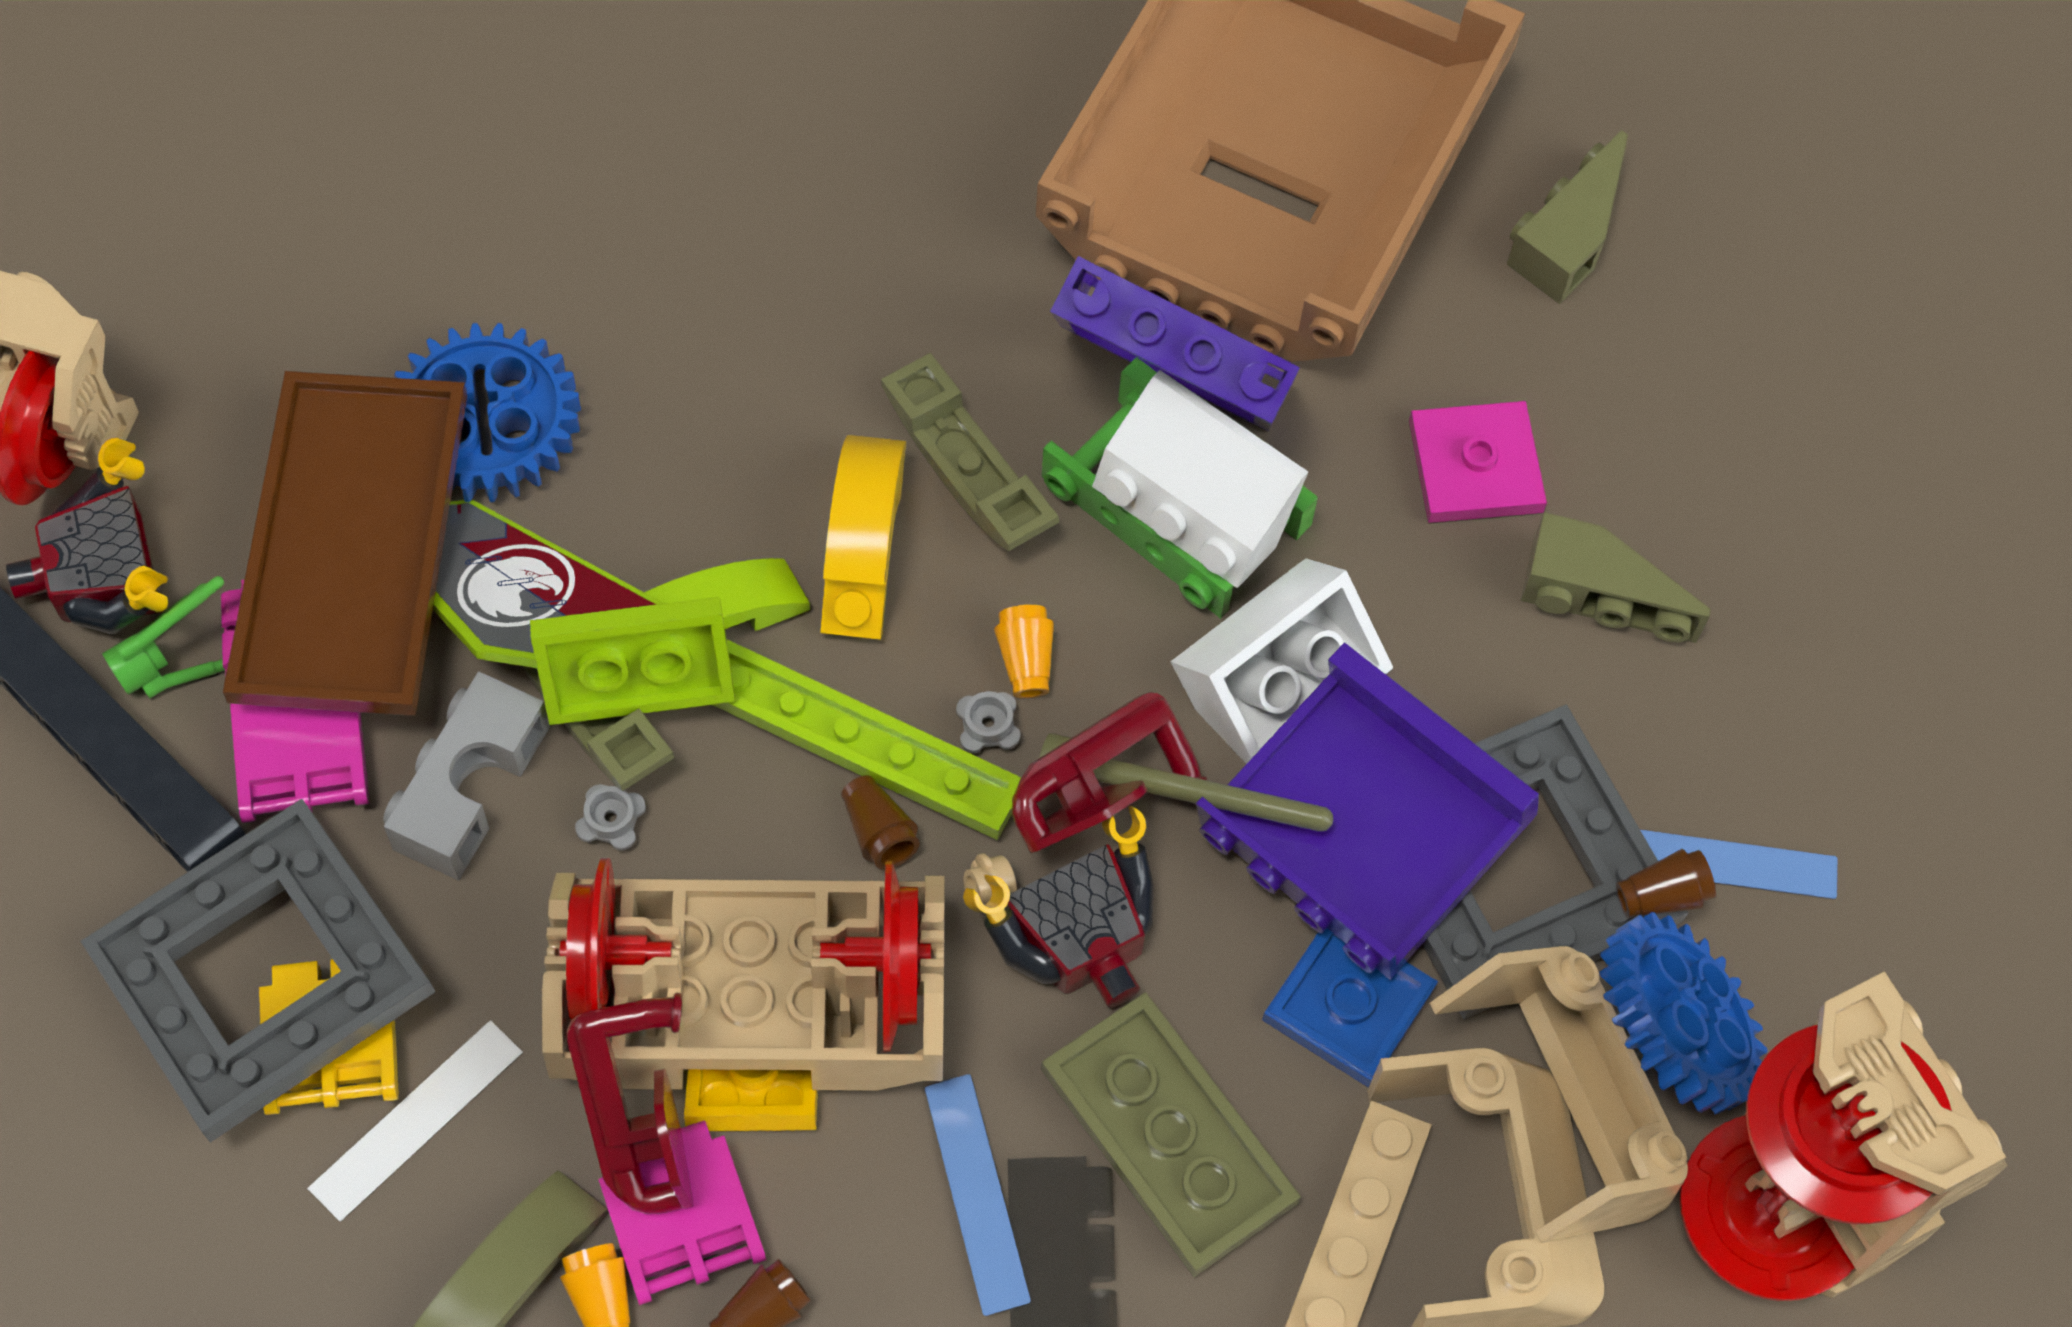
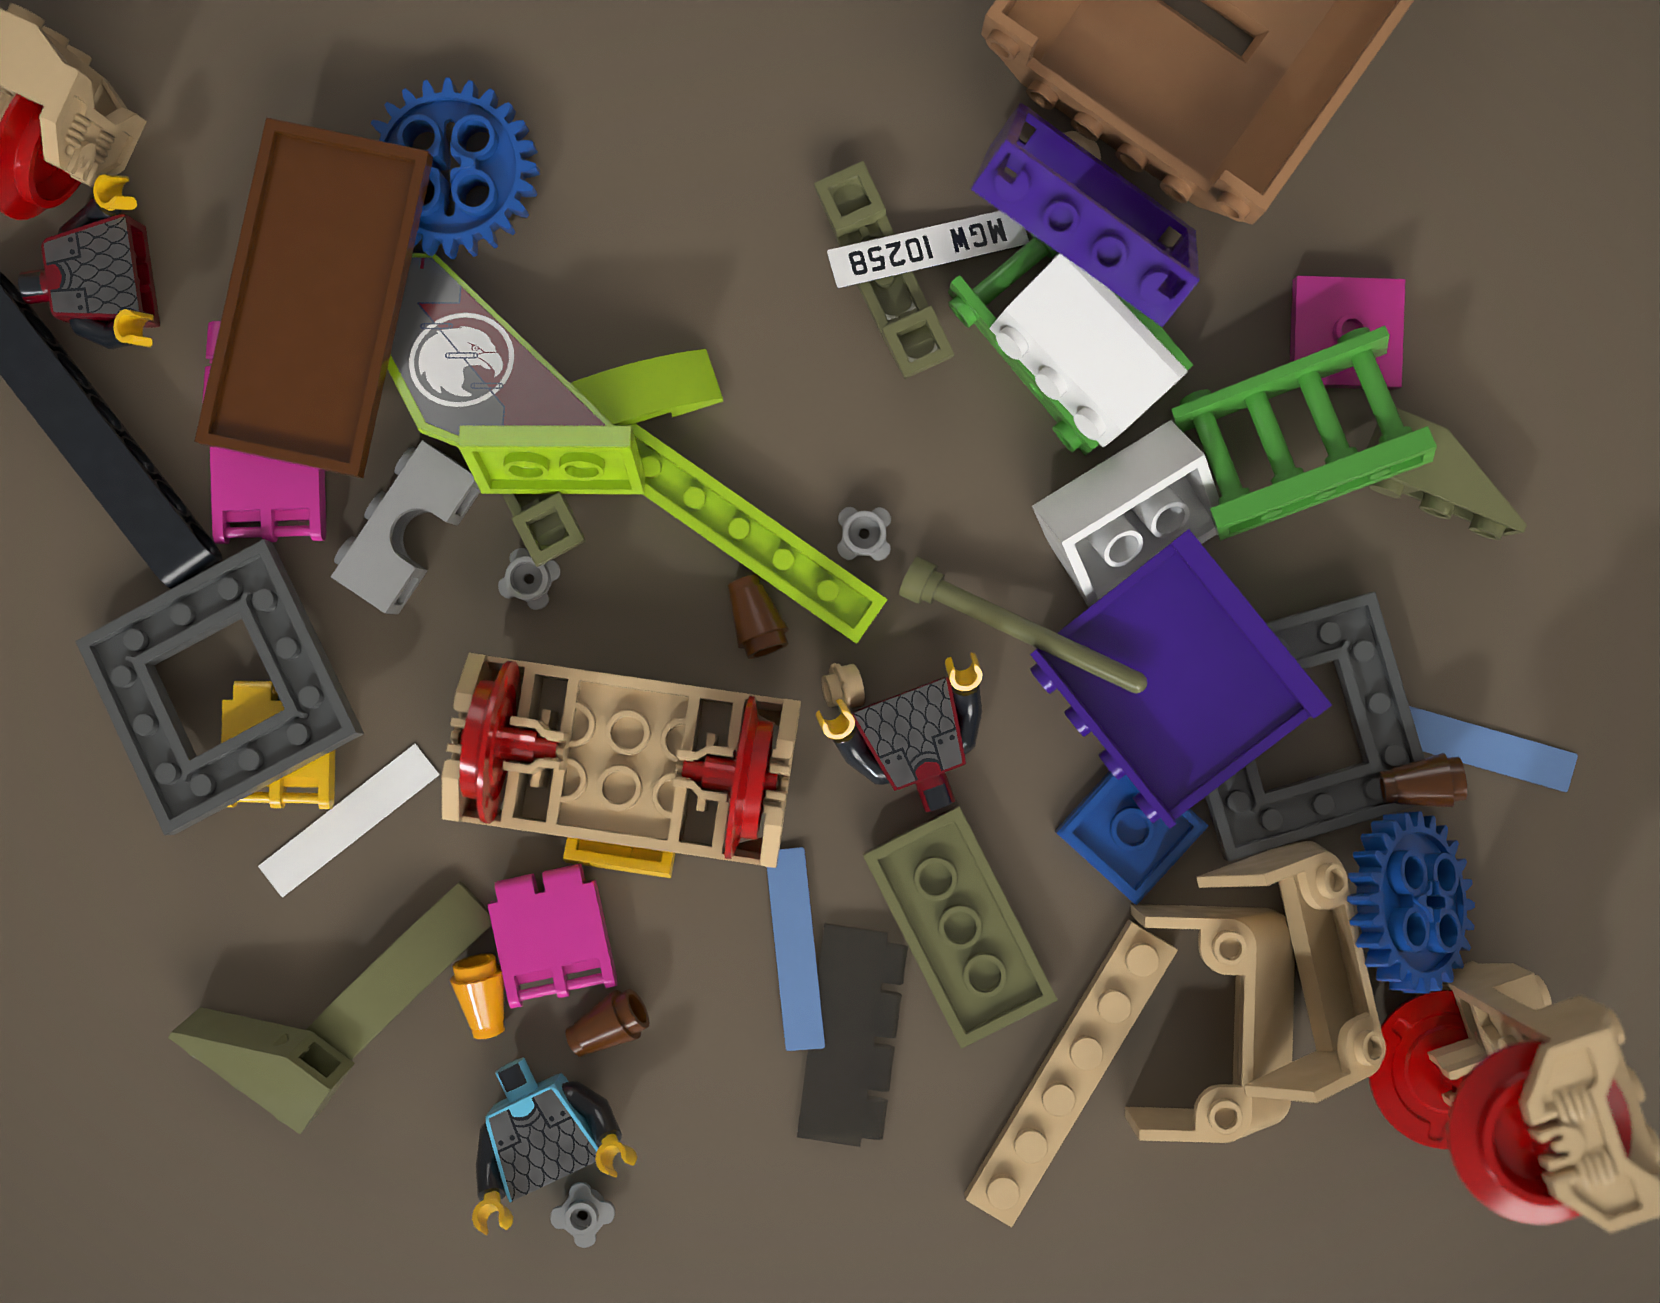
camera: 15 degrees right, 25 degrees up
bright green plant [102,576,225,699] -> none
dark red piece [567,992,693,1214] -> none
yellow arch [820,435,906,639] -> none
light orange cone [994,605,1054,698] -> none
dark red piece [1012,692,1207,853] -> none
olive slope [1507,130,1628,304] -> none
none -> white sticker [827,211,1029,288]
none -> bright green fence [1171,326,1437,541]

